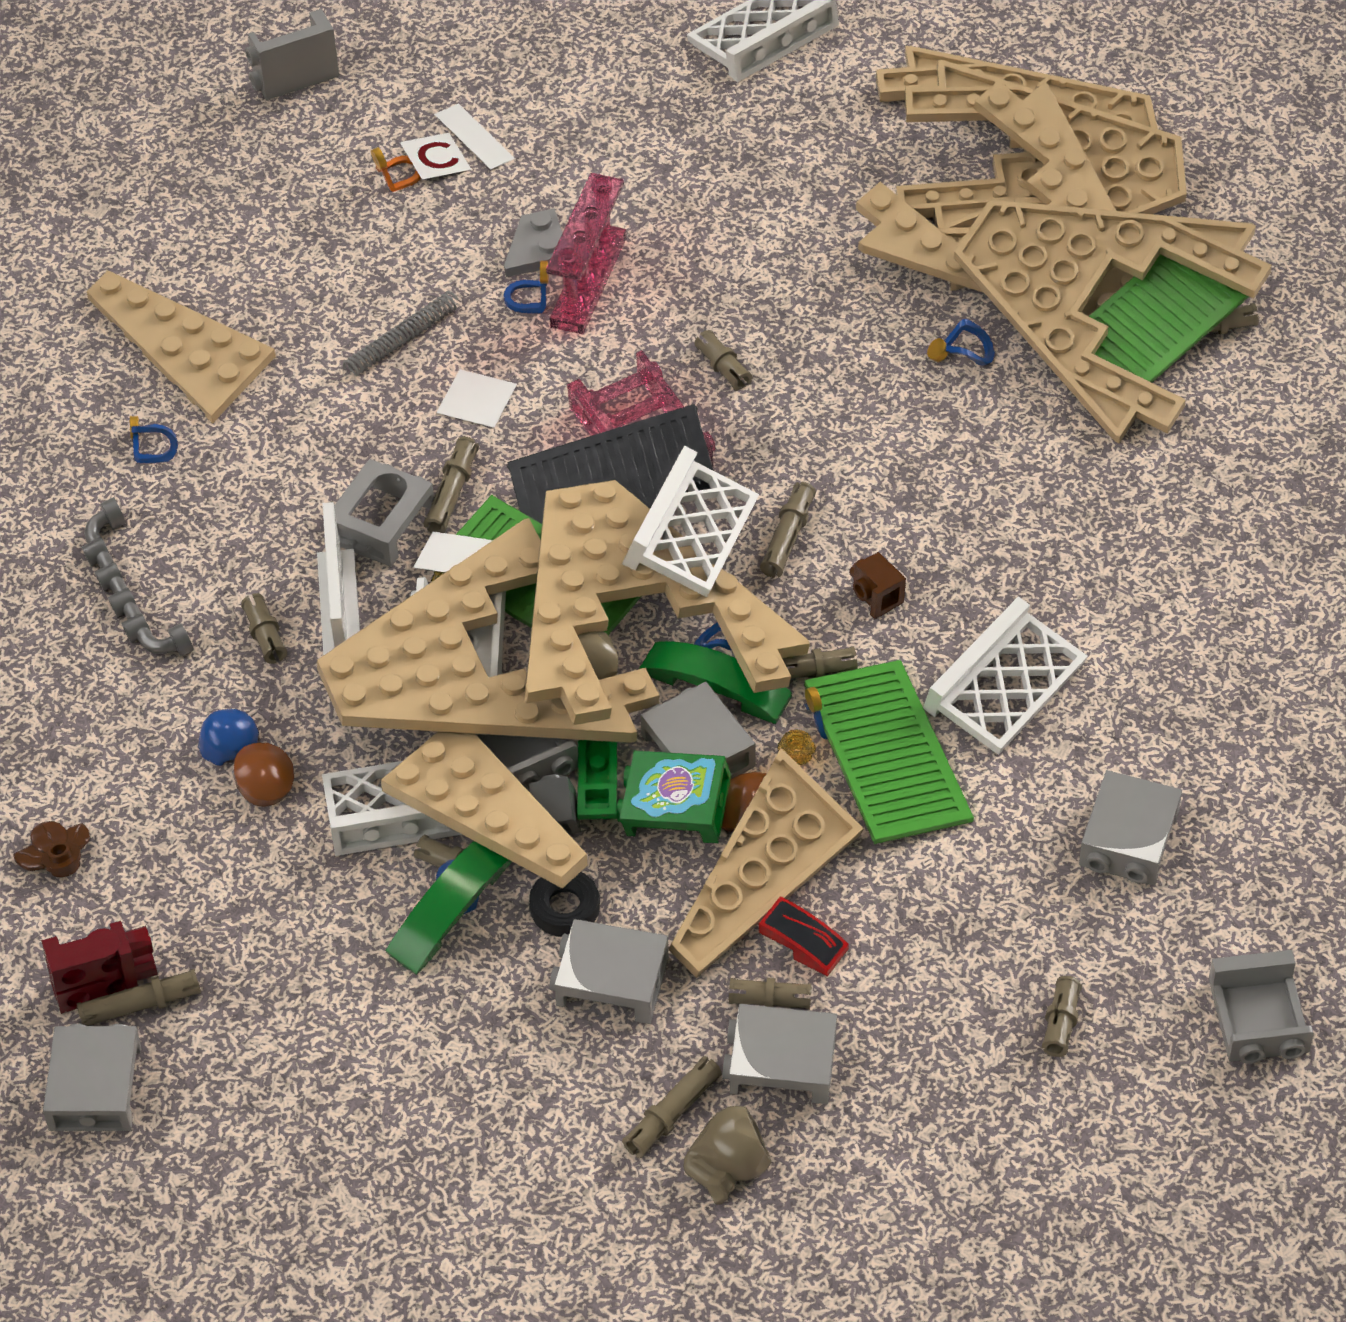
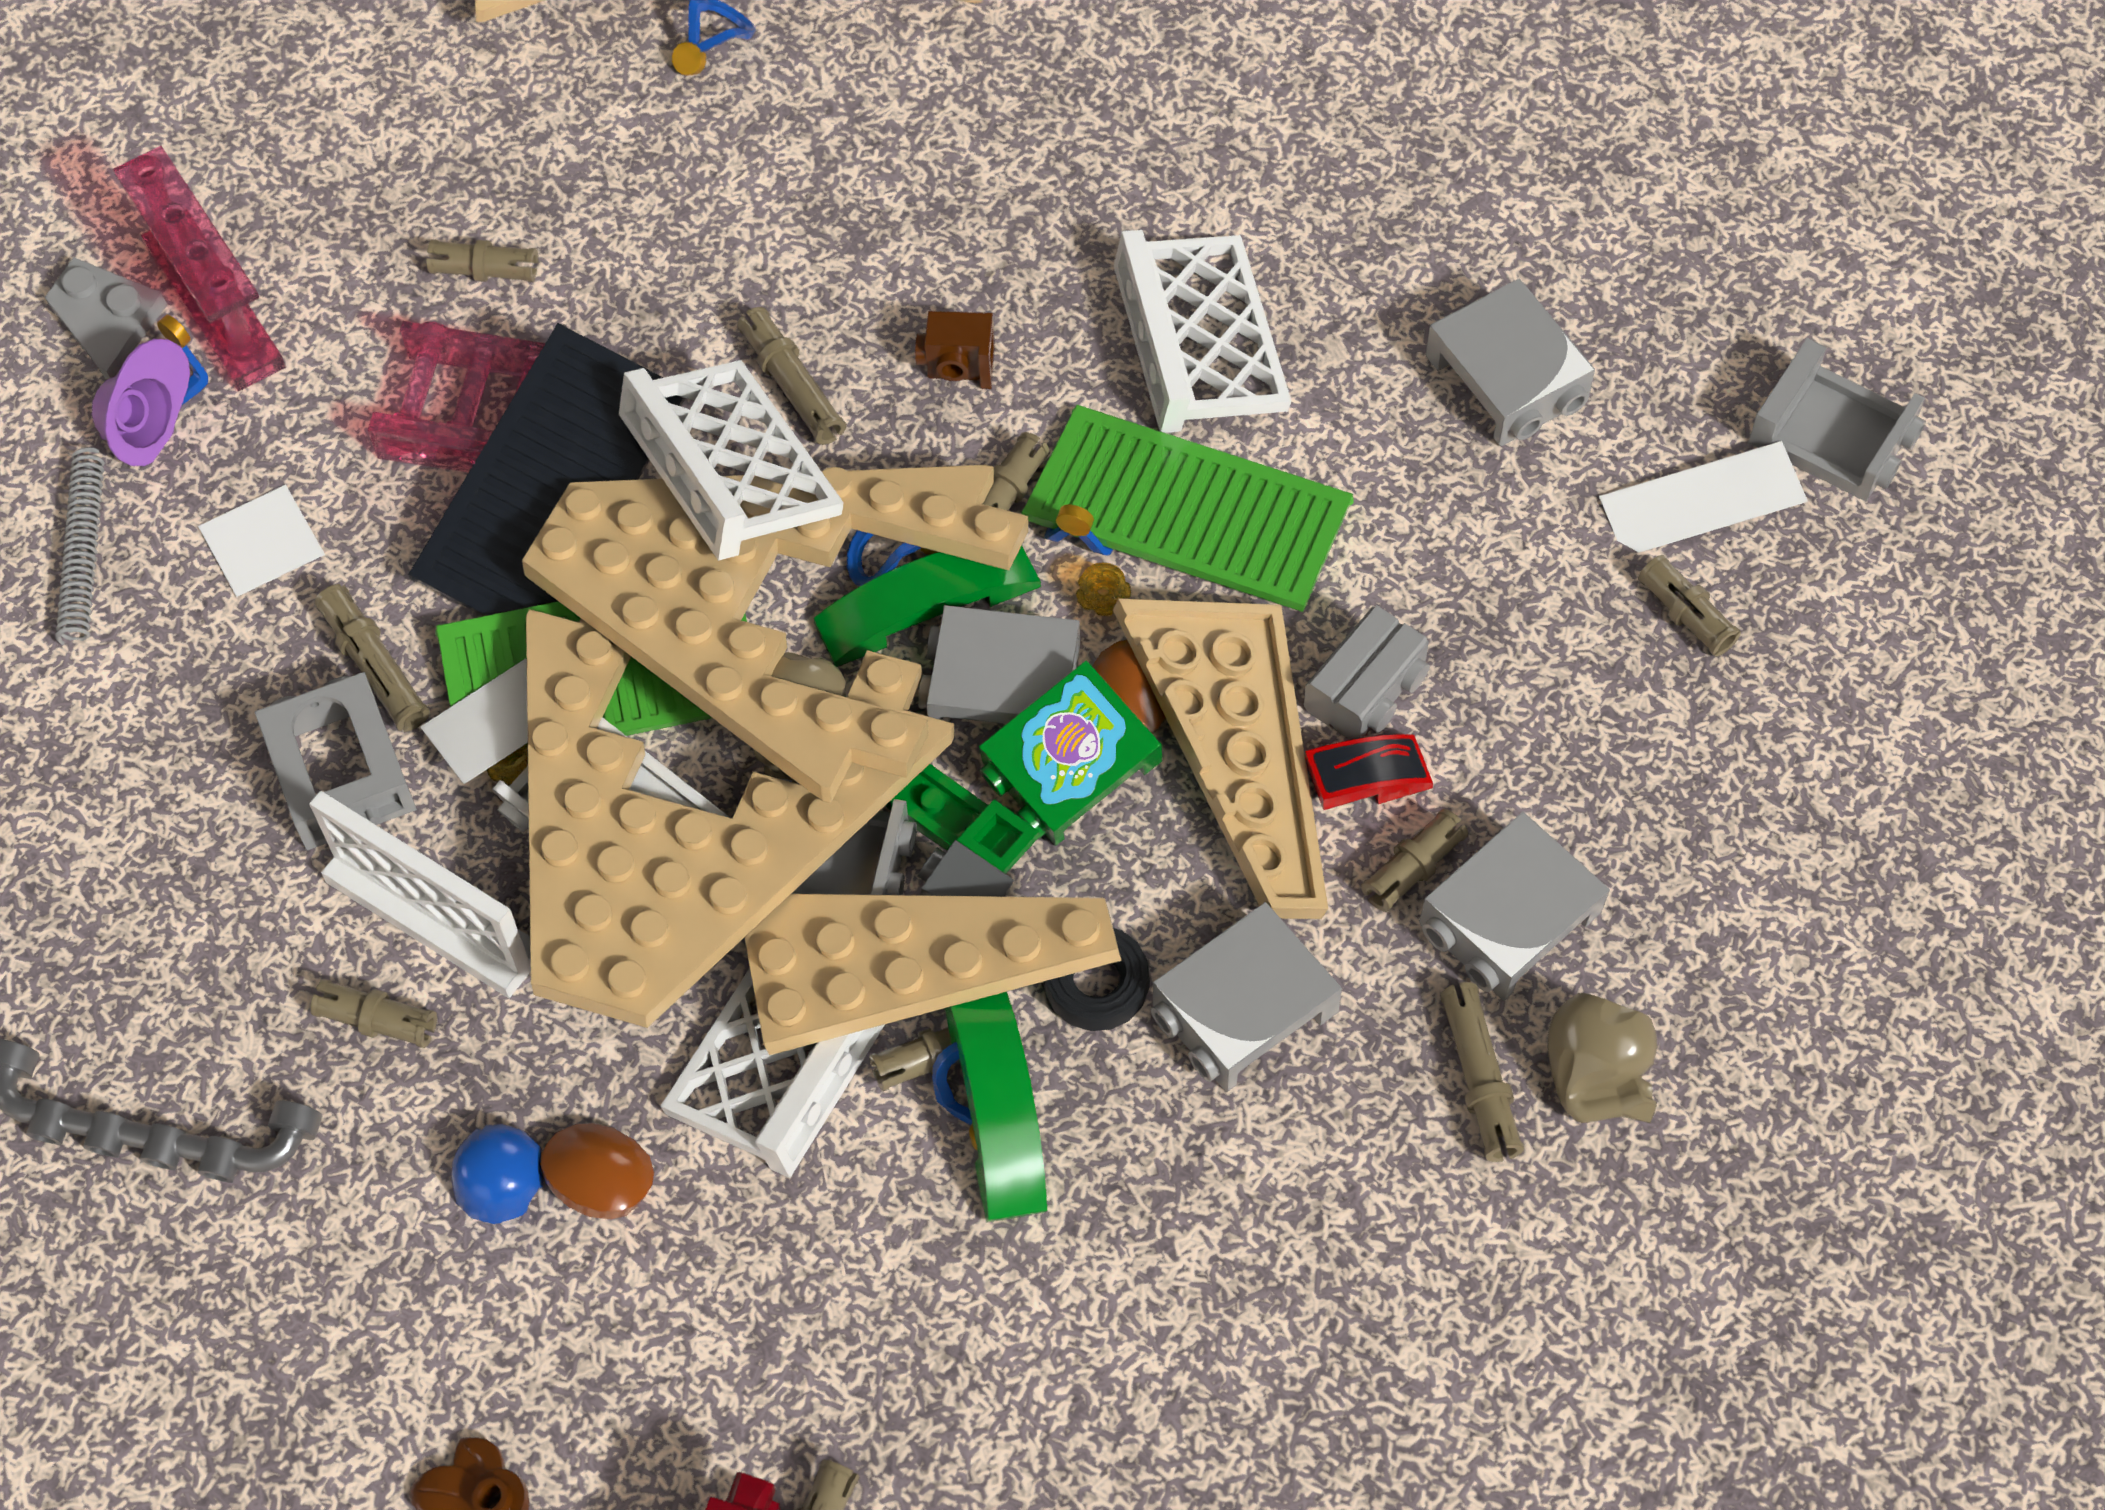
camera: 50 degrees left, 10 degrees up
none -> medium lavender piece [91,338,190,466]
none -> light grey brick [1304,605,1430,740]
none -> white sticker [1599,441,1808,552]

